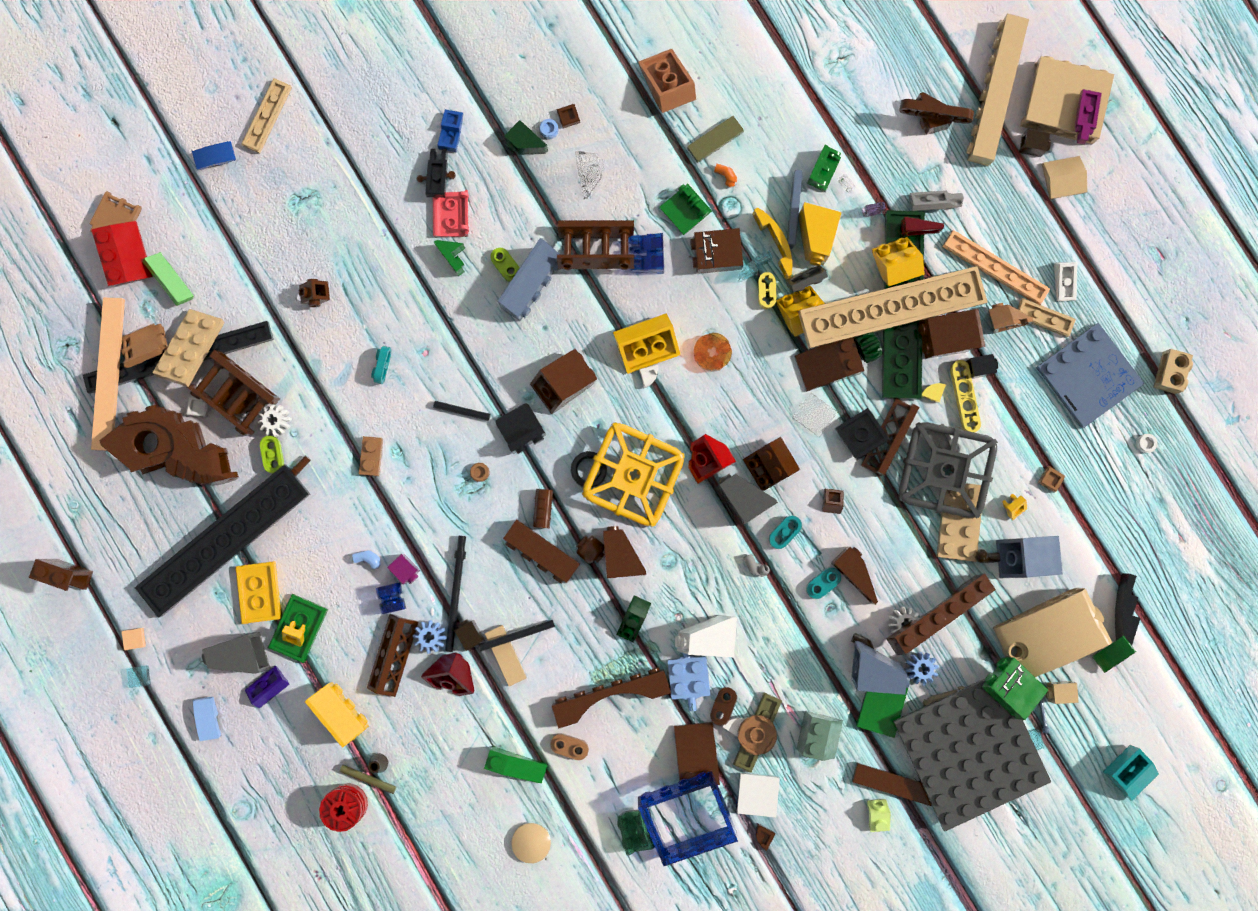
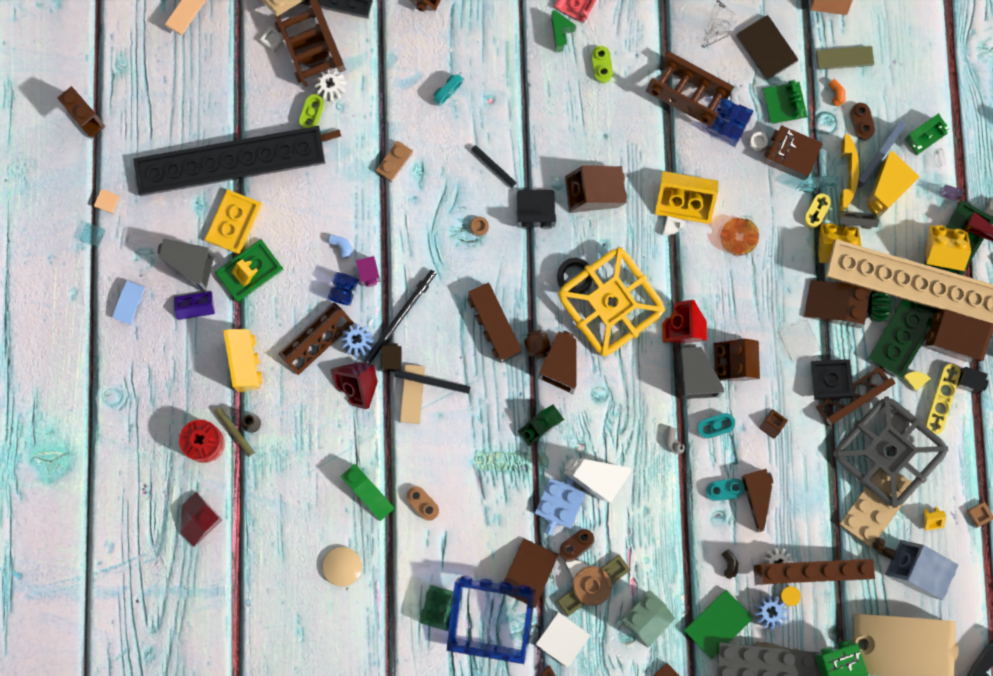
camera: 30 degrees right, 5 degrees down
reddish brown animal [99,405,239,486] -> none
sand blue slope [498,238,561,321] -> none
reddish brown axle [533,489,553,528] -> none
reddish brown arch [552,667,671,729] -> none
sand blue slope [851,641,910,695] -> none
none -> dark red slope [181,492,223,547]
none -> dark brown tile [736,15,799,80]
none -> white tile [749,132,768,152]
none -> yellow tile [780,586,801,606]
none -> reddish brown plate [850,103,875,140]

